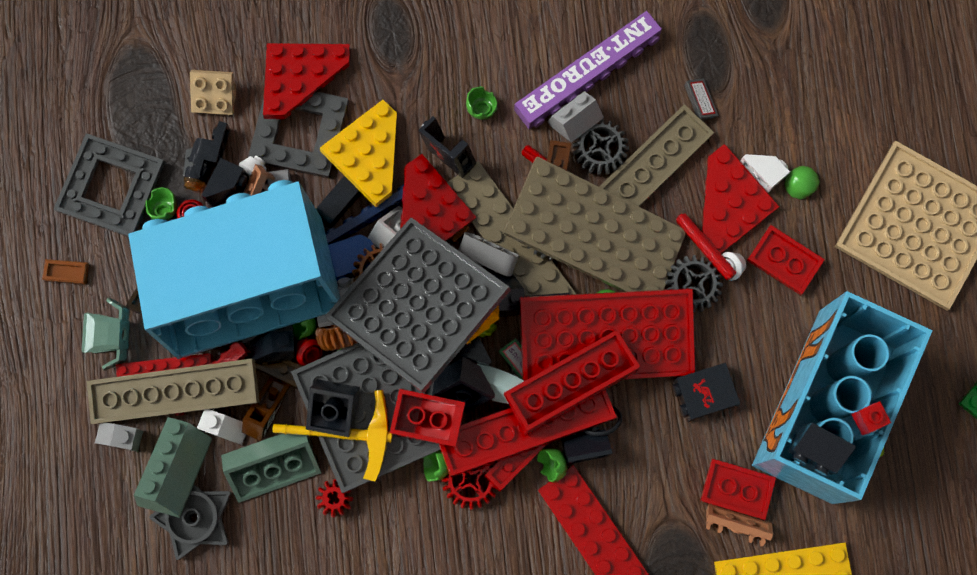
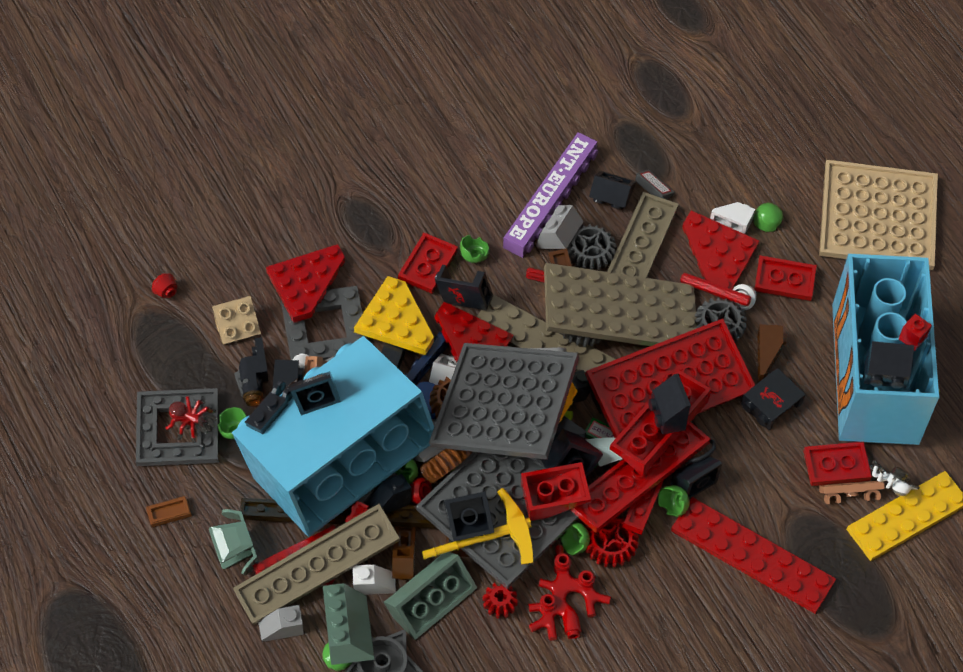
camera: 25 degrees left, 20 degrees down
none -> red cone [152,273,177,298]
none -> animal [165,396,217,443]
none -> black hinge [245,381,293,434]
none -> black slope [290,371,341,415]
none -> red plate [398,232,458,294]
none -> red plant [528,545,611,641]
none -> black slope [589,171,636,209]
none -> black slope [648,374,691,435]
none -> reddish brown slope [757,324,787,383]
none -> animal [869,460,920,496]

